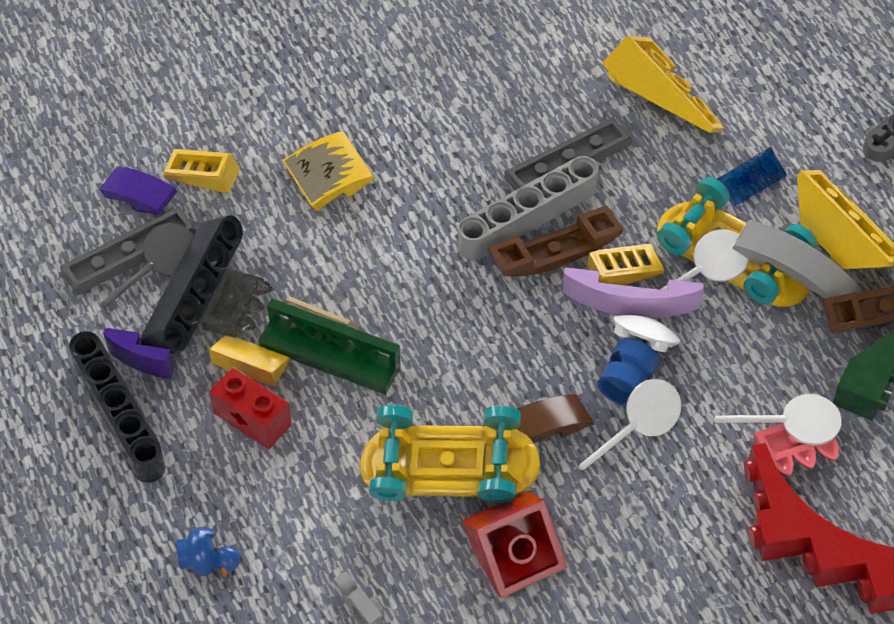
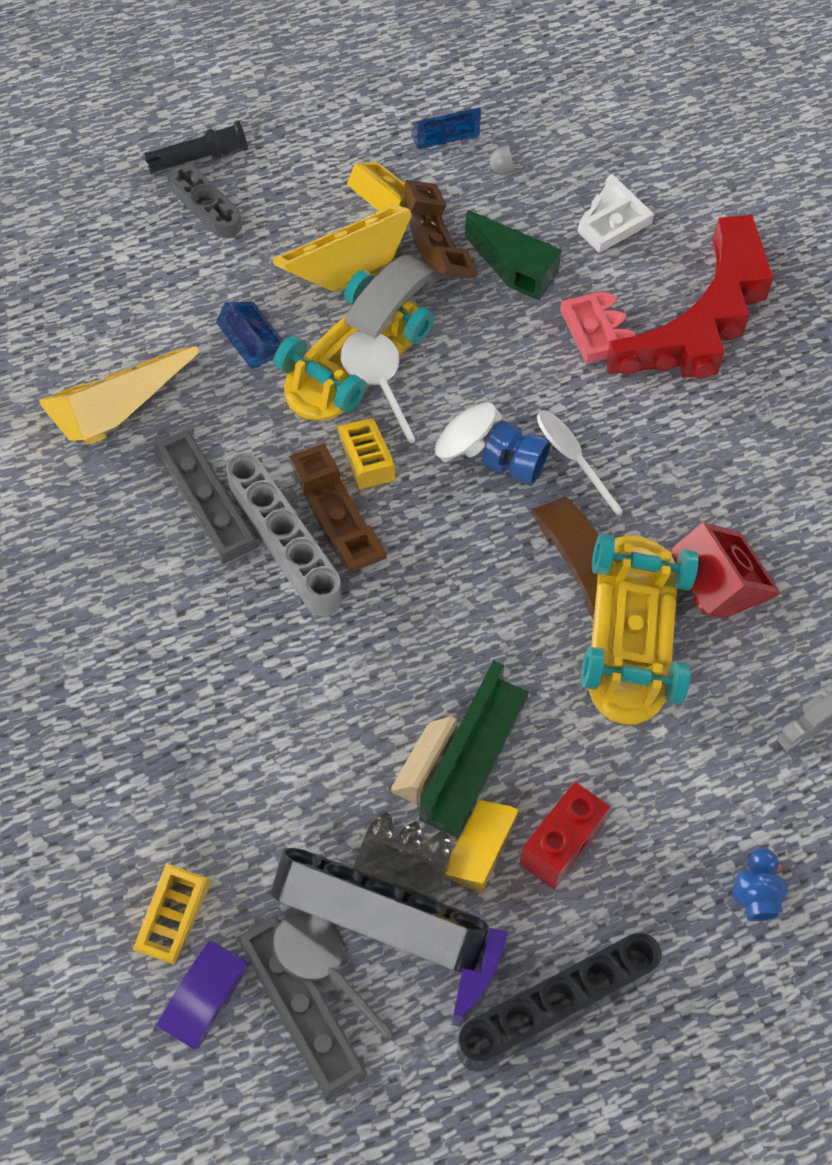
camera: 90 degrees left, 5 degrees up
slope [282,131,375,211] -> none
lavender slope [563,267,704,318] -> none
white piece [714,394,842,446] -> none

